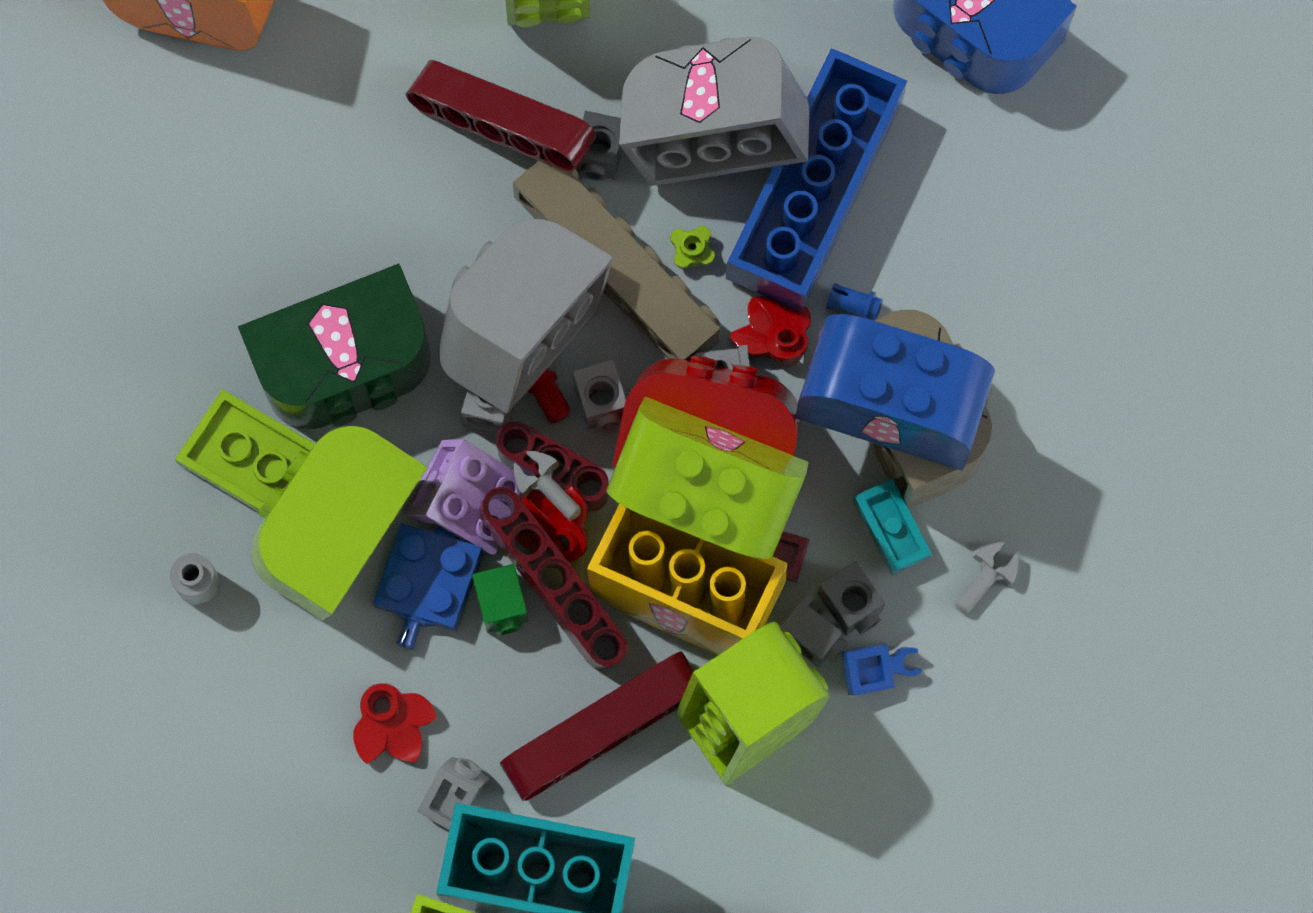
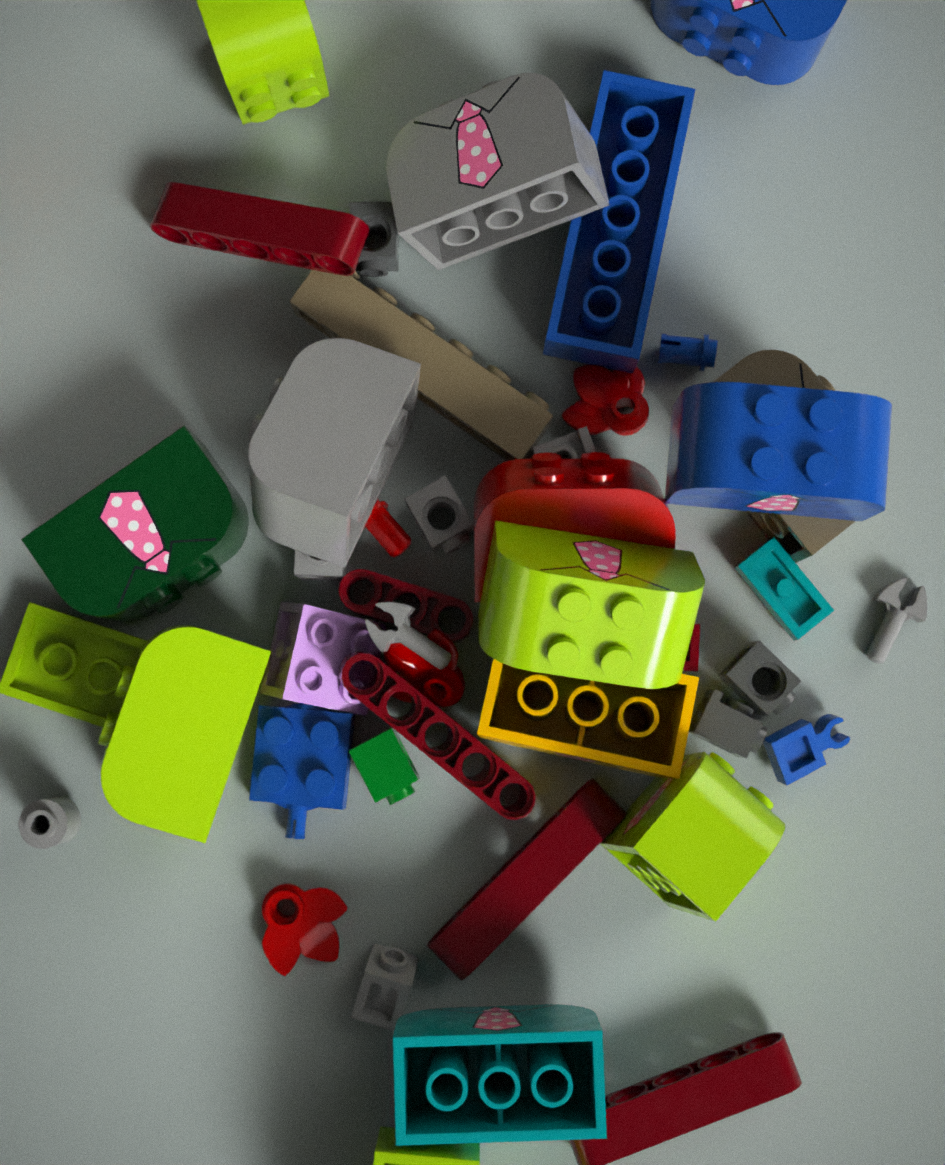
camera: 10 degrees left, 10 degrees up
lime plate [670,225,715,269] -> none

